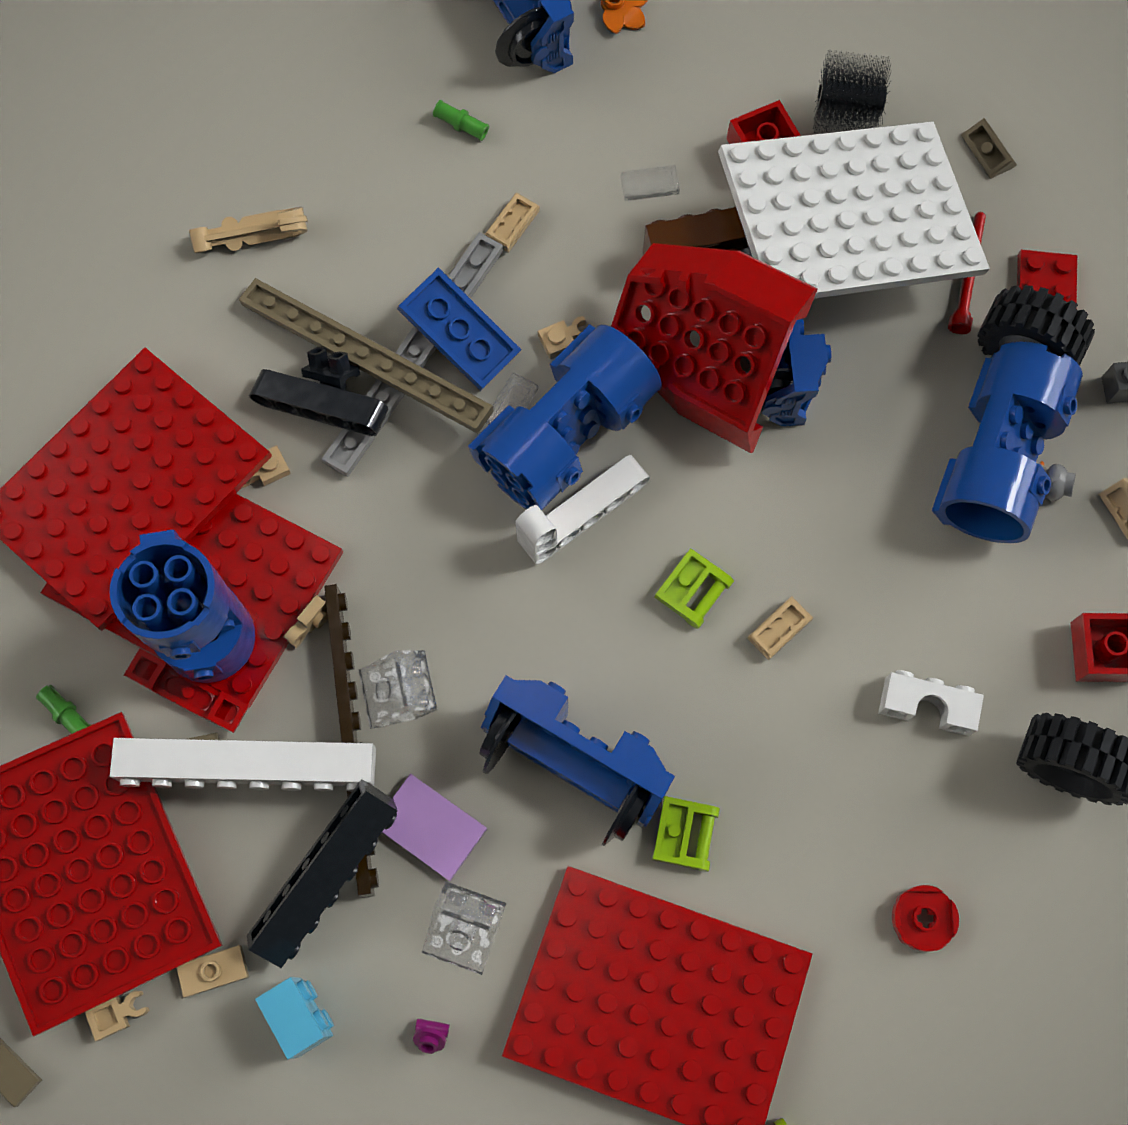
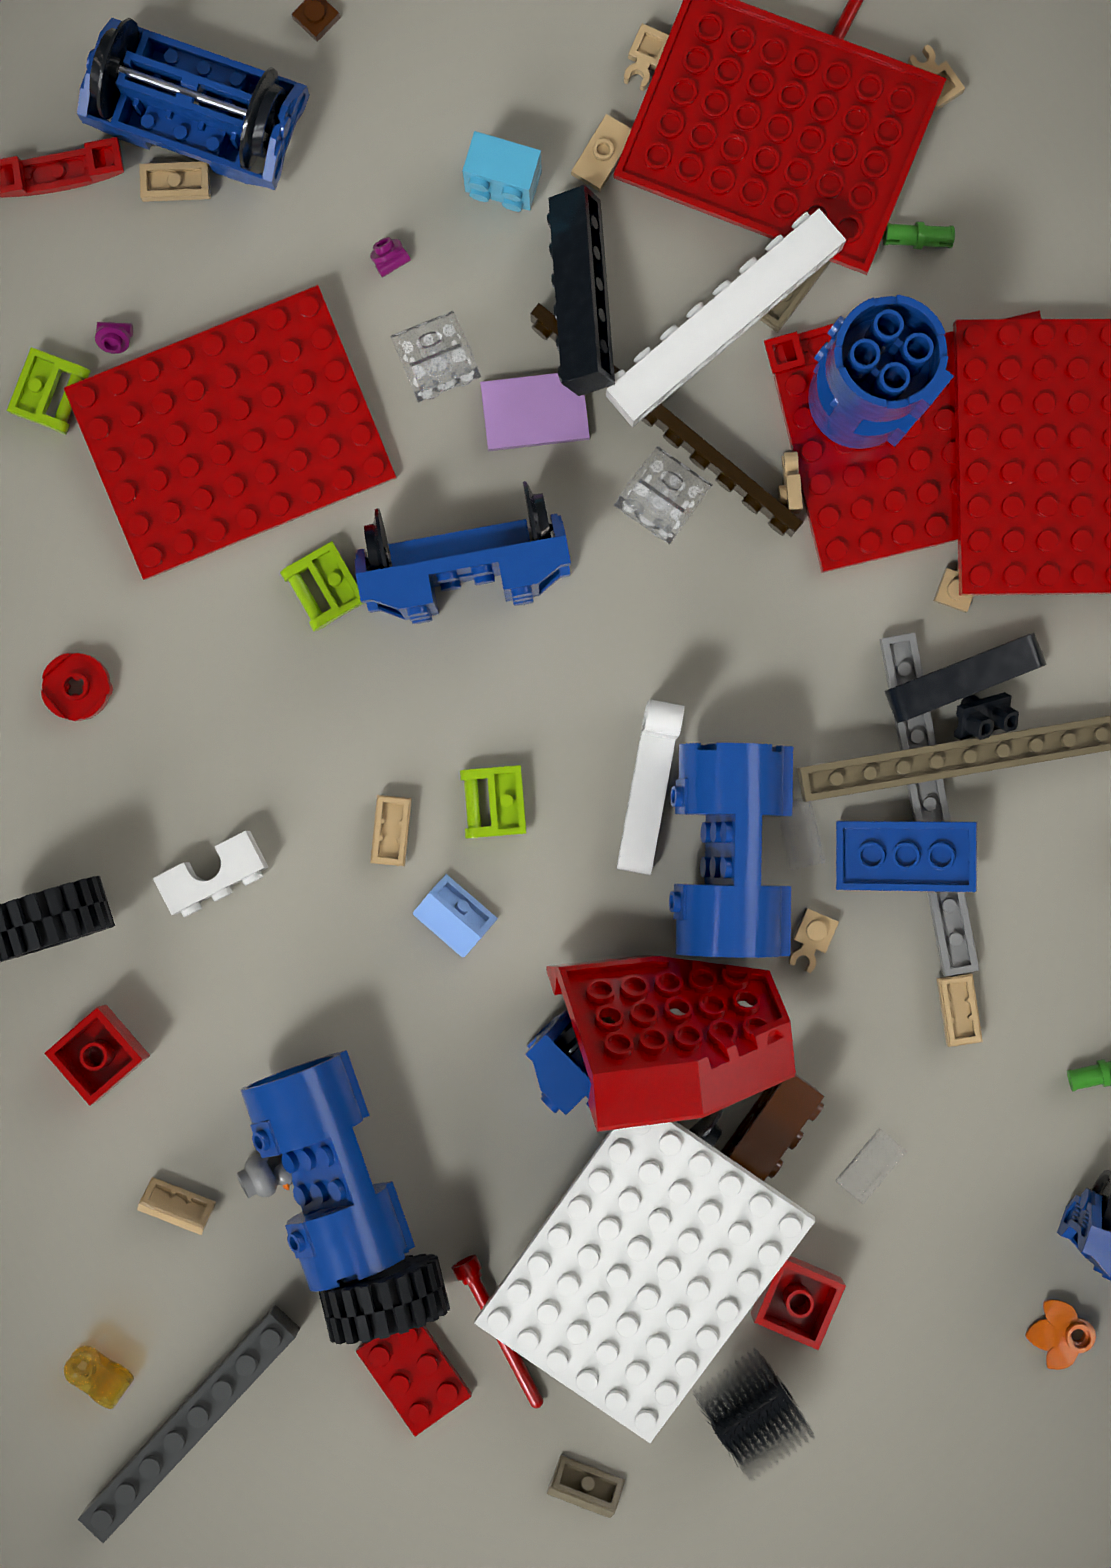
camera: 140 degrees right, 15 degrees up
none -> light blue panel [413,874,498,957]

